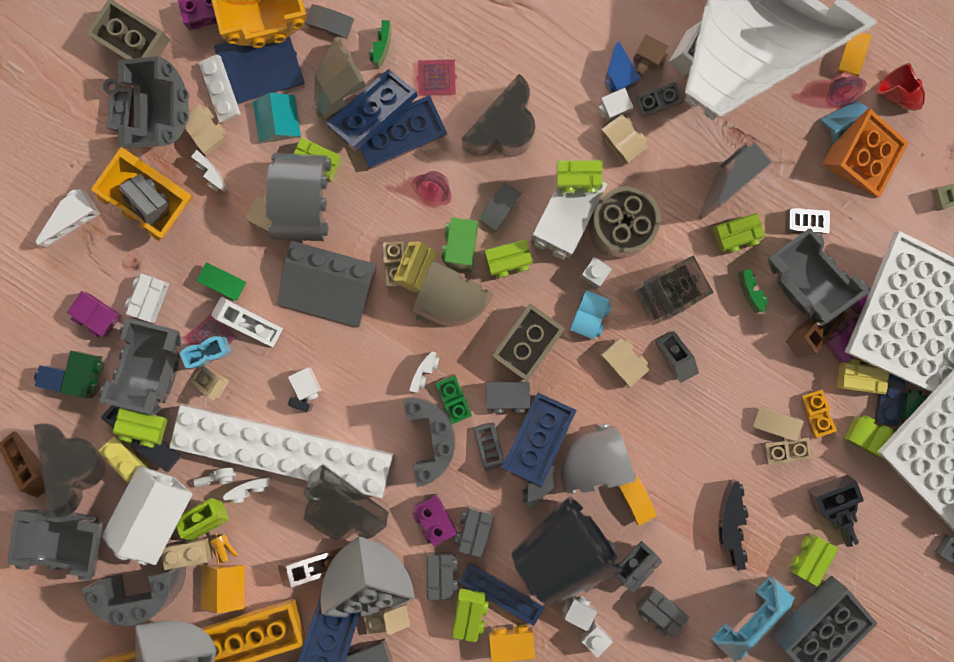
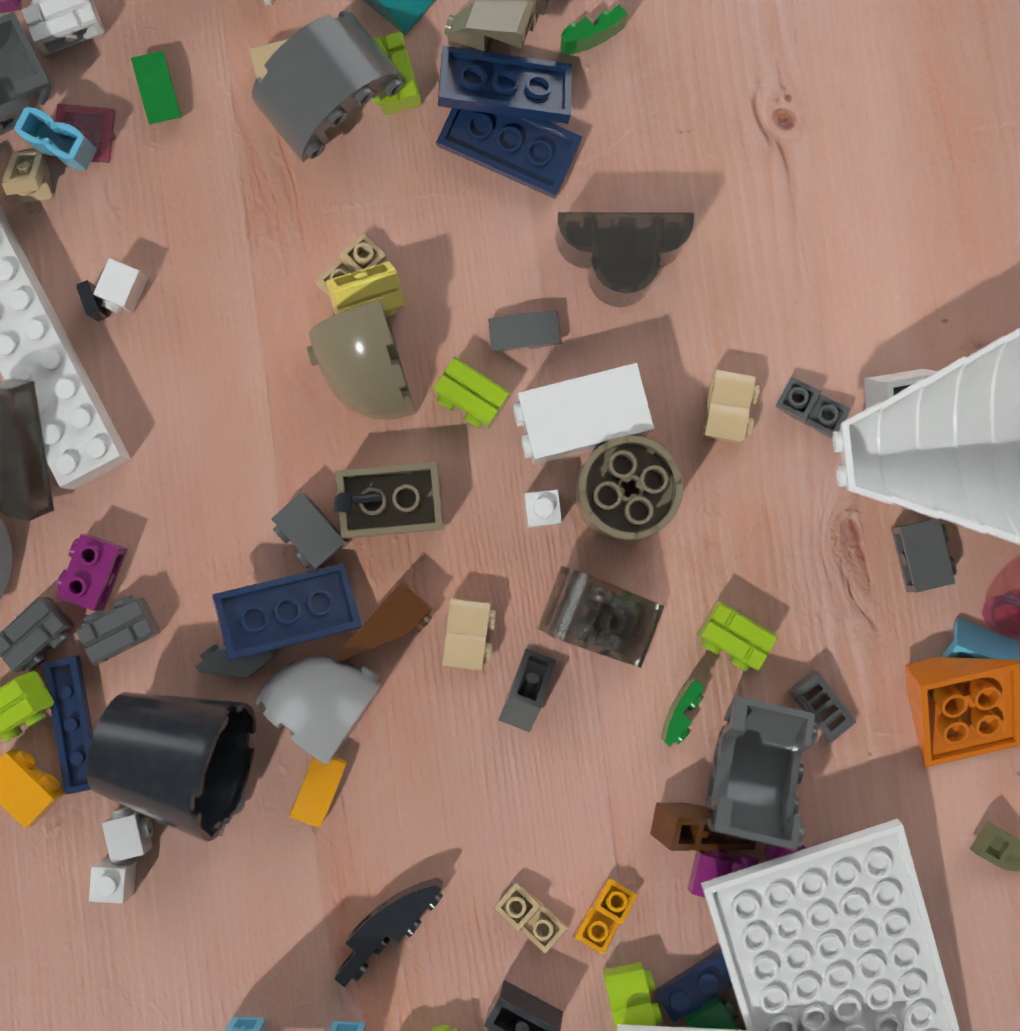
camera: 45 degrees right, 0 degrees up
white slope [211,296,283,347] -> none
dark grey slope [277,241,377,327] -> none
dark grey cylinder [404,397,456,488] -> none
white slope [409,352,439,393] -> none
clear pink hat [412,171,452,206] -> none
piece [416,59,457,96] -> none
green slope [435,374,472,424] -> none
bright green brick [441,217,478,272] -> none
dark grey slope [473,422,505,471] -> none
lime brick [556,160,603,194] -> none
medium azure brick [569,290,612,340] -> none
white brick [598,88,633,122] -> none
blue slope [605,41,640,93] -> none
dark grey brick [615,541,662,593] -> none
medium nougat brick [633,34,669,79] -> none
dark grey brick [637,586,689,638] -> none
dark grey slope [698,142,772,220] -> none
tan slope [753,407,804,441] -> none
light yellow brick [836,359,889,394] -> none
none -> black hand [333,492,382,513]
none -> reddish brown slope [333,582,433,662]
none -> dark grey brick [891,518,957,592]

